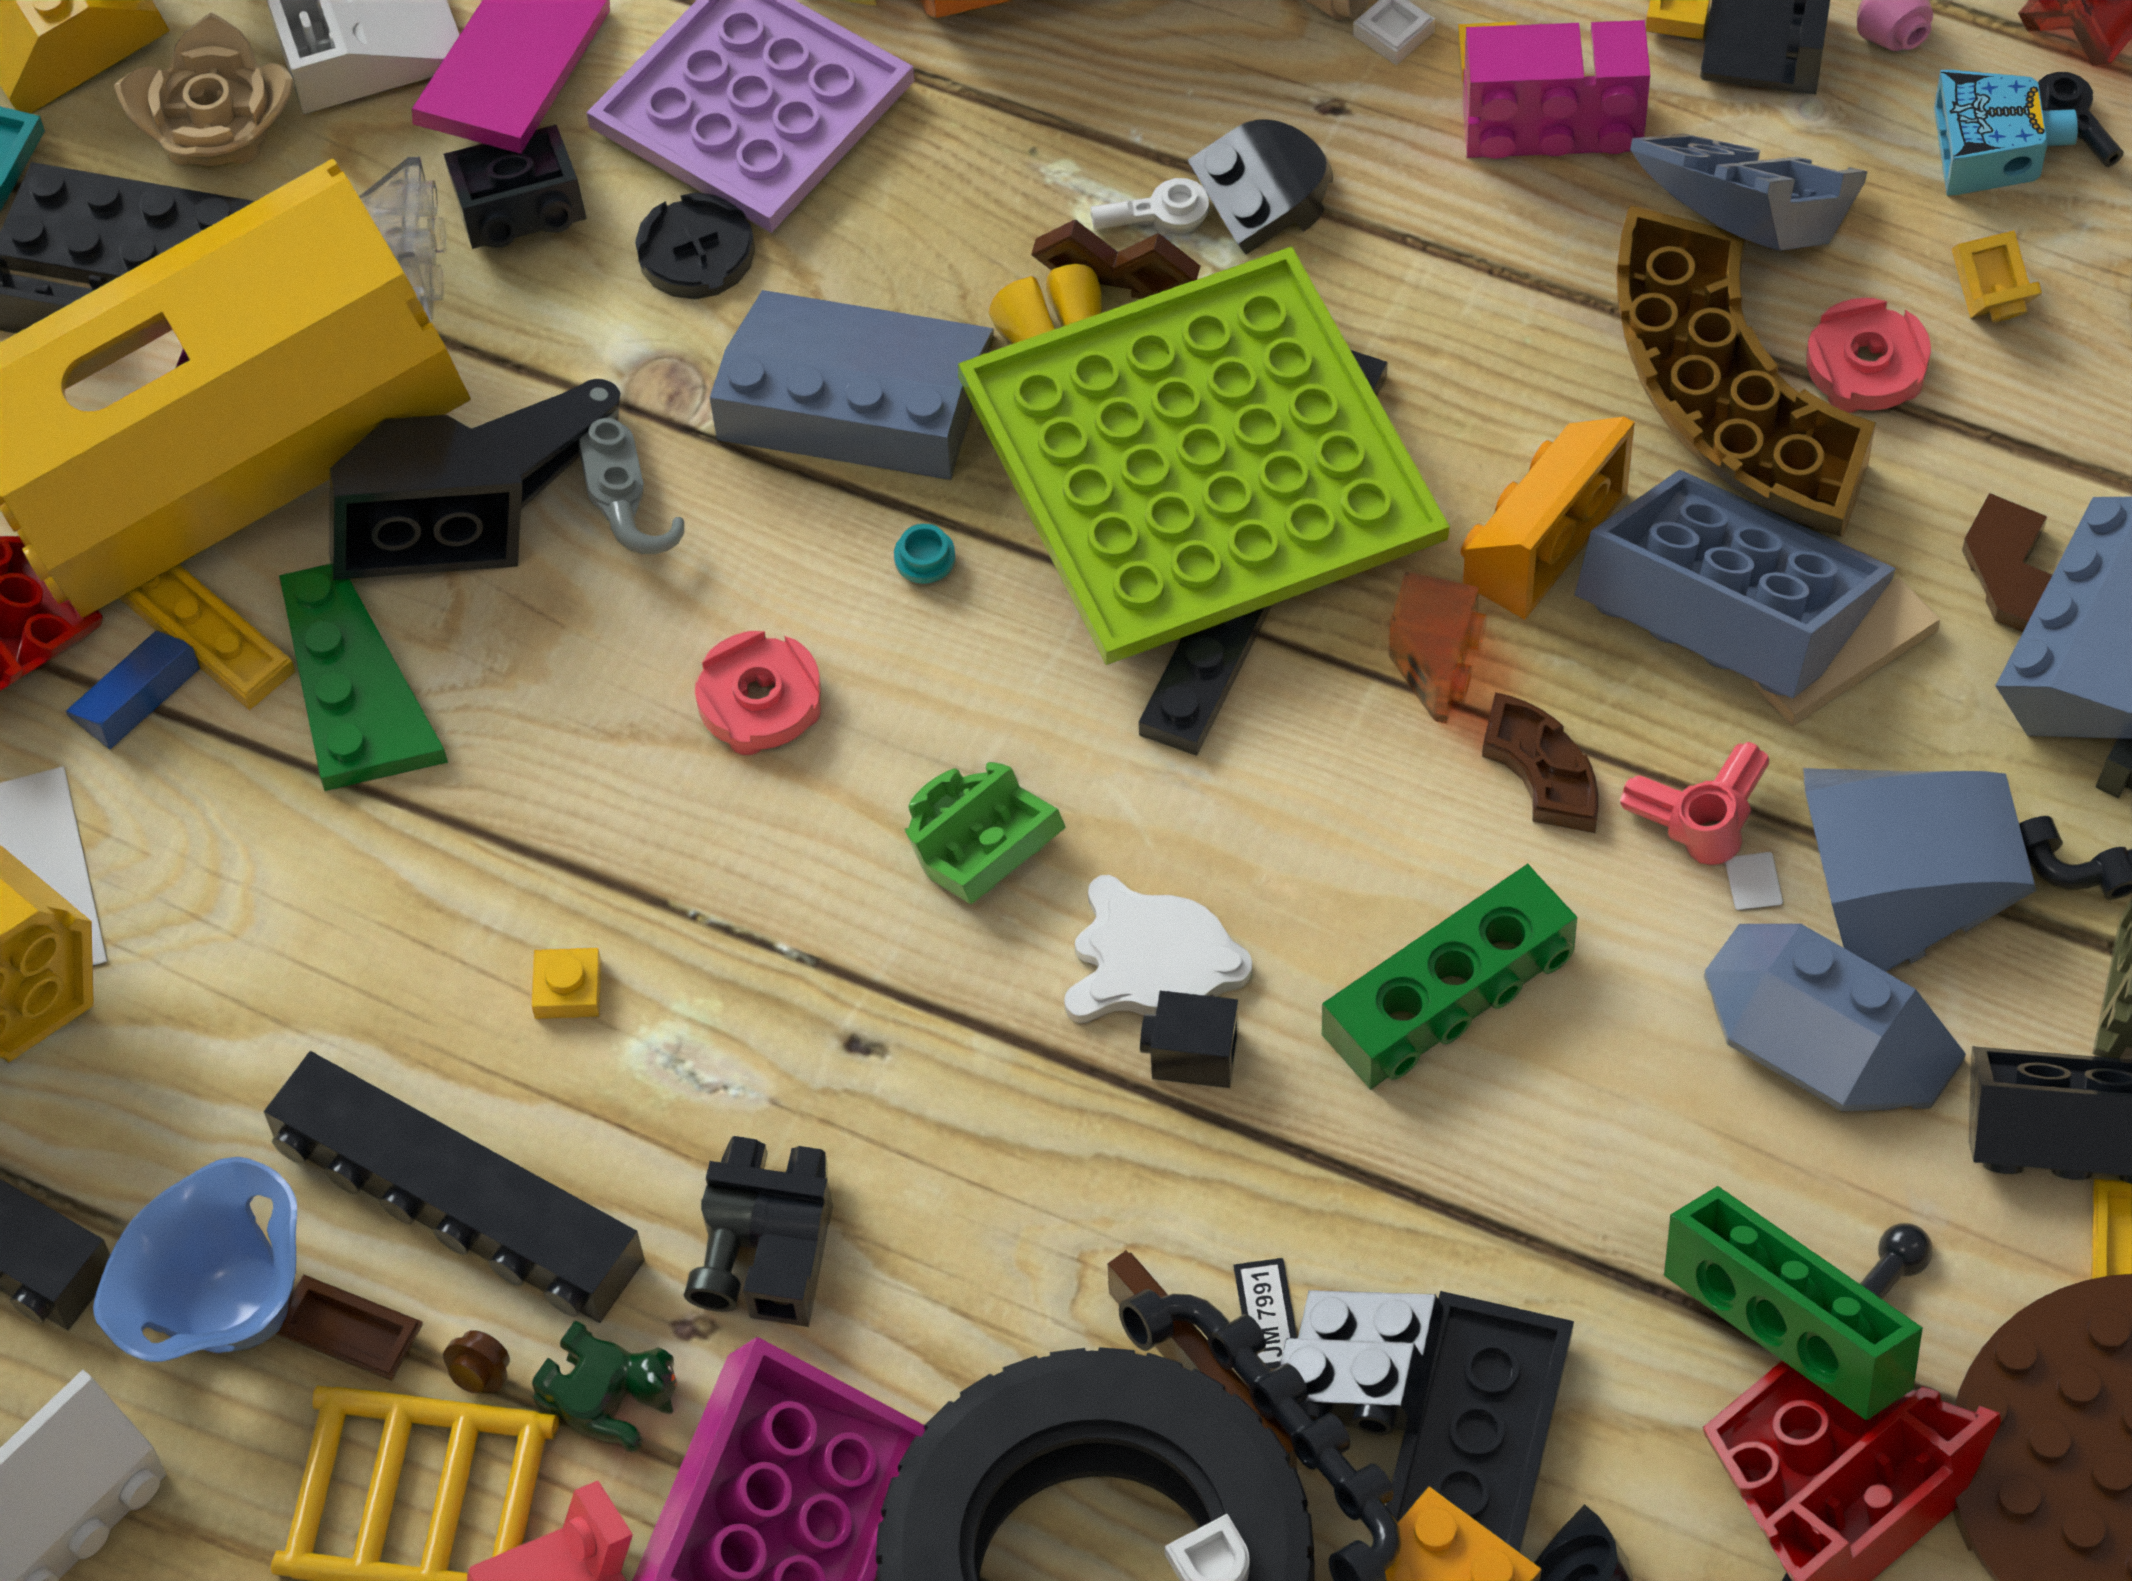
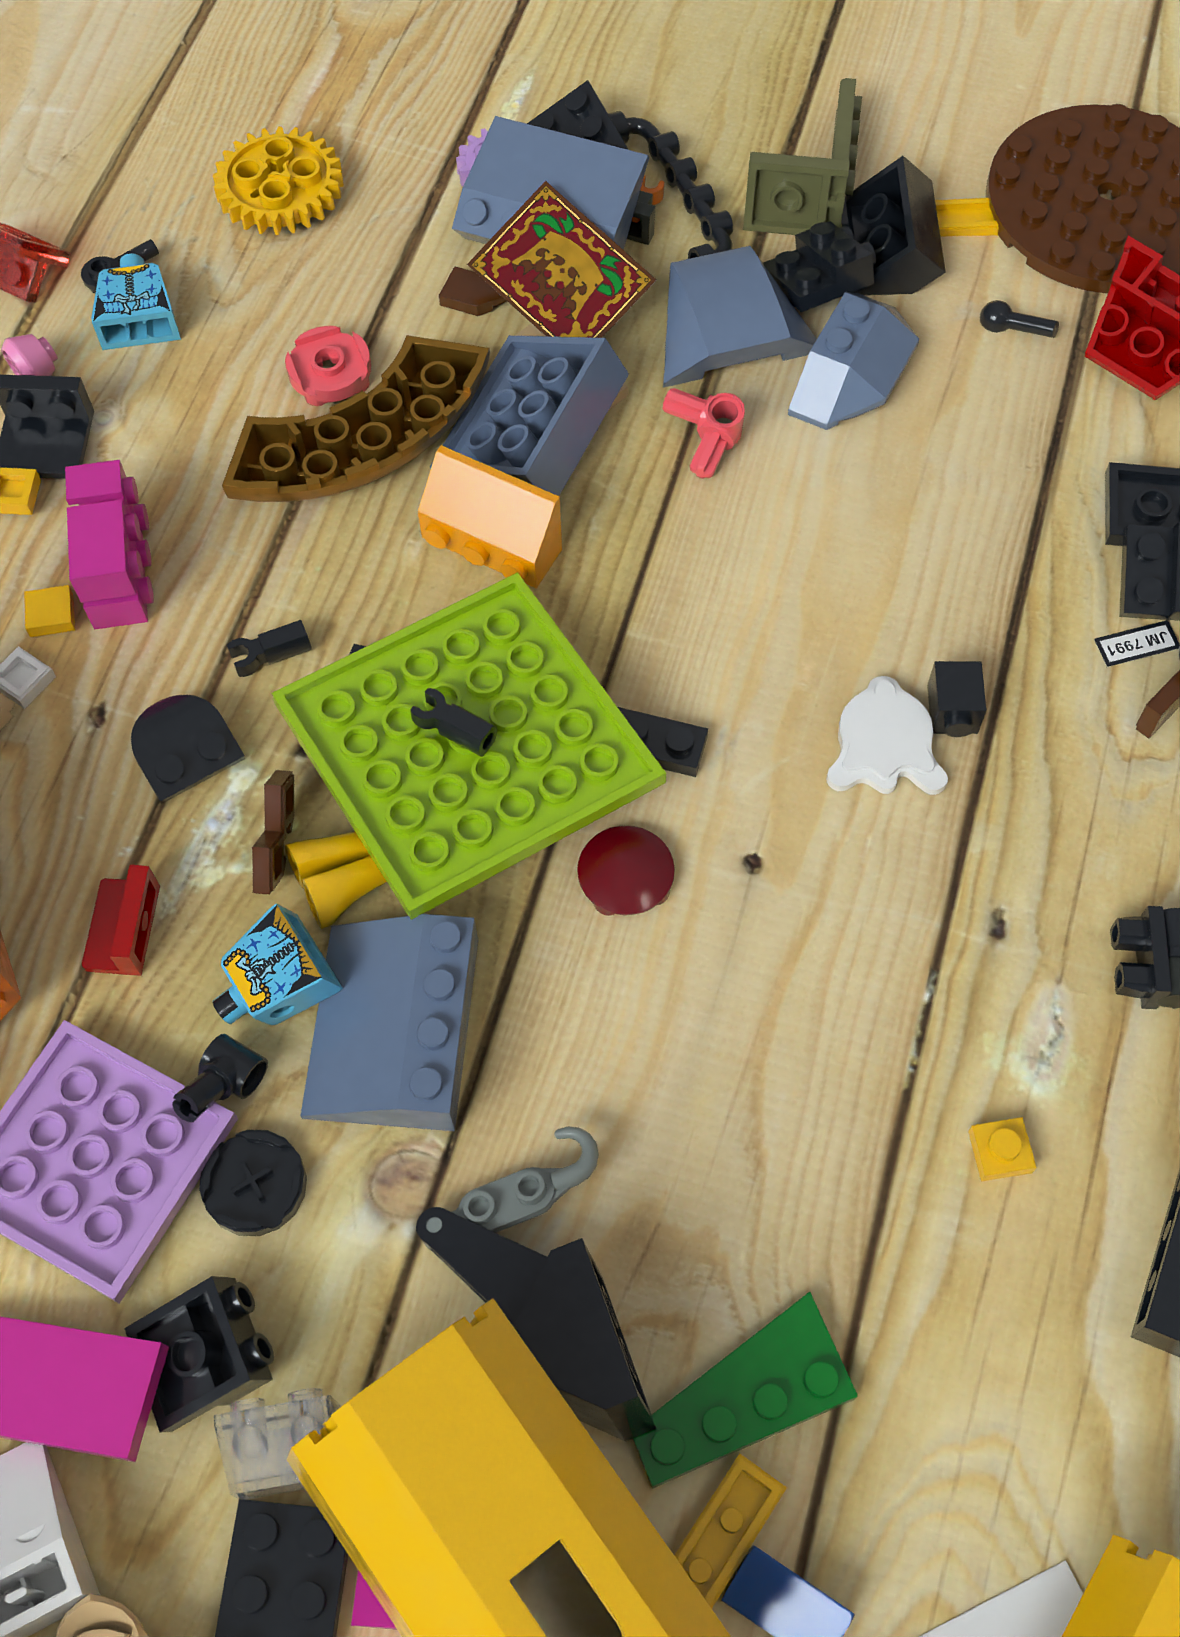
camera: 100 degrees left, 5 degrees up
coral plate [695,631,822,755] -> none
teal plate [894,524,956,584] -> none
bright green slope [905,762,1066,904] -> none
white plate [1090,178,1209,235] -> none
green brick [1321,863,1578,1090] -> none
clear orange slope [1389,571,1487,724] -> none
reddish brown tile [1482,692,1599,833] -> none
sand blue wedge [1630,133,1867,251] -> none
green brick [1664,1186,1923,1420] -> none
white sticker [1725,852,1783,910] -> none
yellow bracket [1951,230,2042,322] -> none
none -> red panel [82,865,160,976]
none -> black pin [172,1034,268,1122]
none -> torso [213,903,343,1025]
none -> black bar [226,620,312,677]
none -> black bar [410,688,497,757]
none -> sticker [467,181,657,338]
none -> dark red dish [577,826,675,916]
none -> black plate [763,221,876,312]

